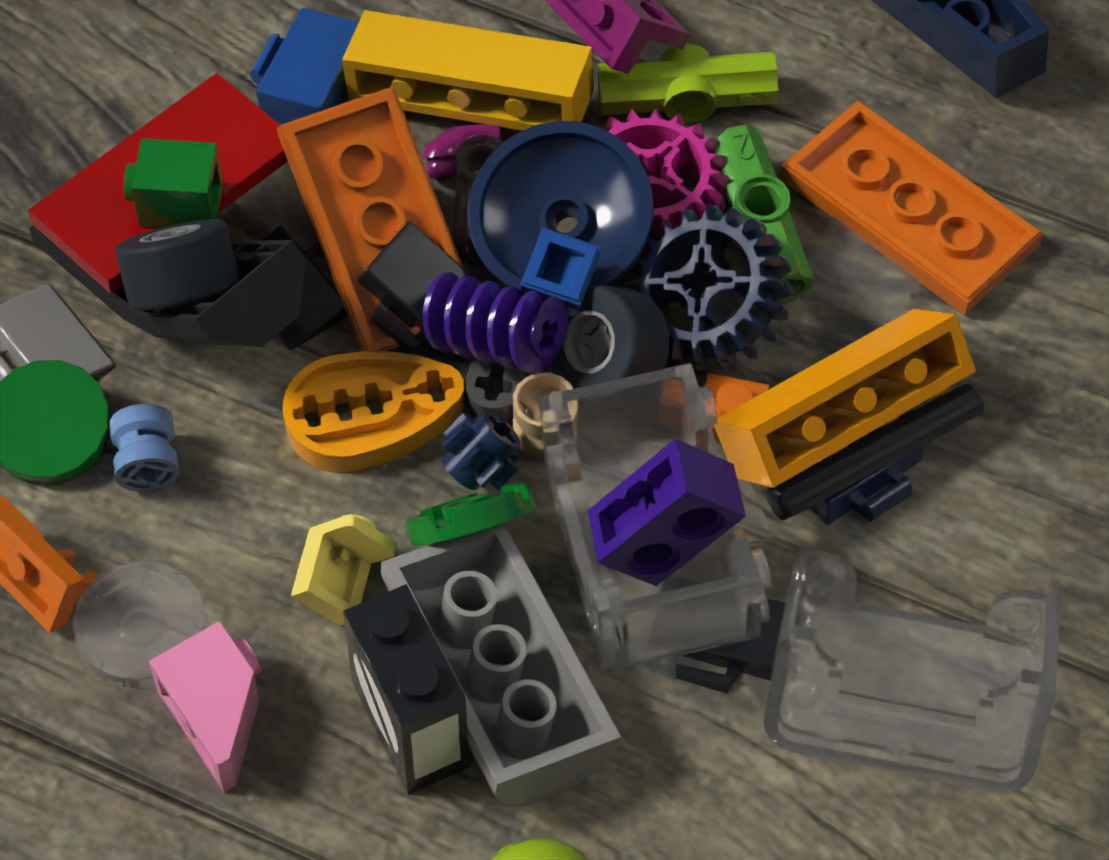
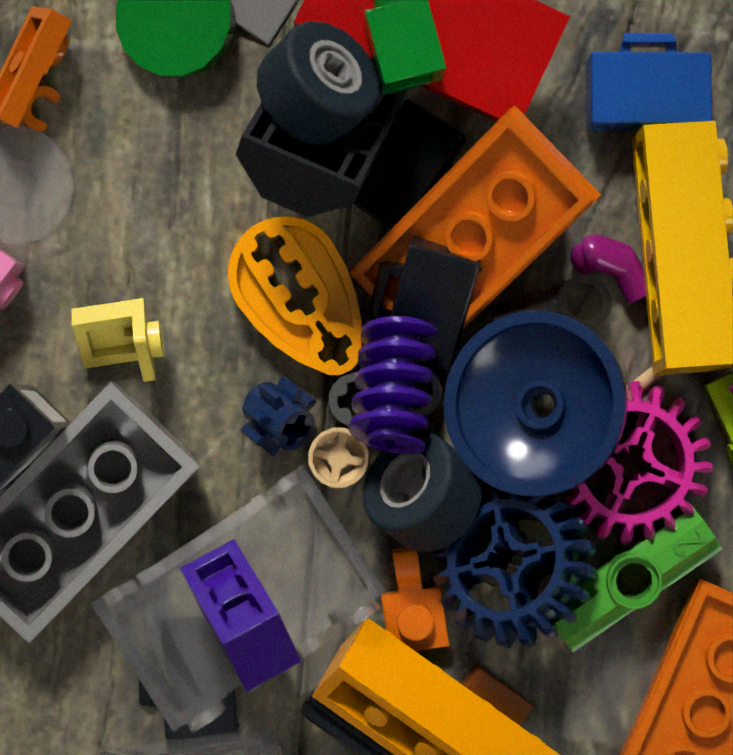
camera: 70 degrees right, 30 degrees up
medium blue wheel [109,404,179,492] -> none
green tile [404,482,537,546] -> none
blue slope [520,227,602,308] -> none

